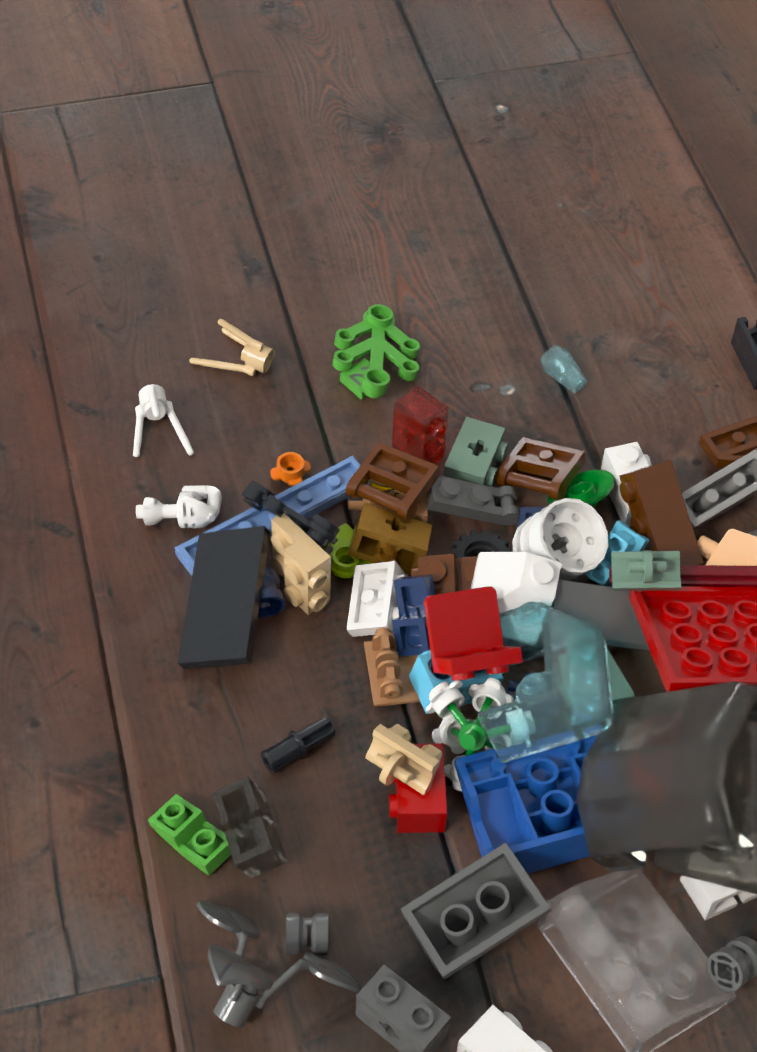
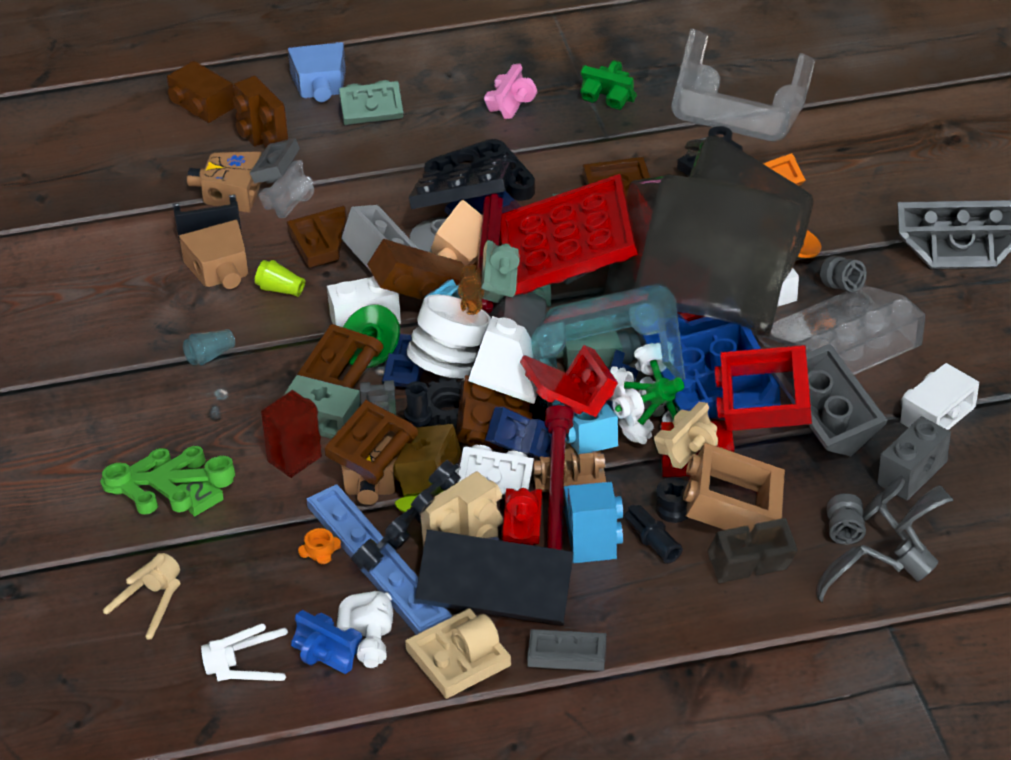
camera: 85 degrees left, 10 degrees down
bright green slope [148,794,237,876] -> none
none -> medium nougat torso [179,219,248,289]
none -> lime cone [254,260,305,297]
none -> blue hips [291,610,362,674]
none -> black pin [404,381,432,428]
none -> tan plate [405,608,511,699]
none -> clear orange pin [458,265,485,315]
none -> red hips [503,488,542,546]
none -> dark grey plate [528,629,607,671]
none -> dark red piece [545,405,574,550]
none -> dark azure brick [564,482,623,563]
none -> black wheel [656,477,688,523]
none -> medium nougat window [683,443,785,544]
none -> red window [715,345,812,431]

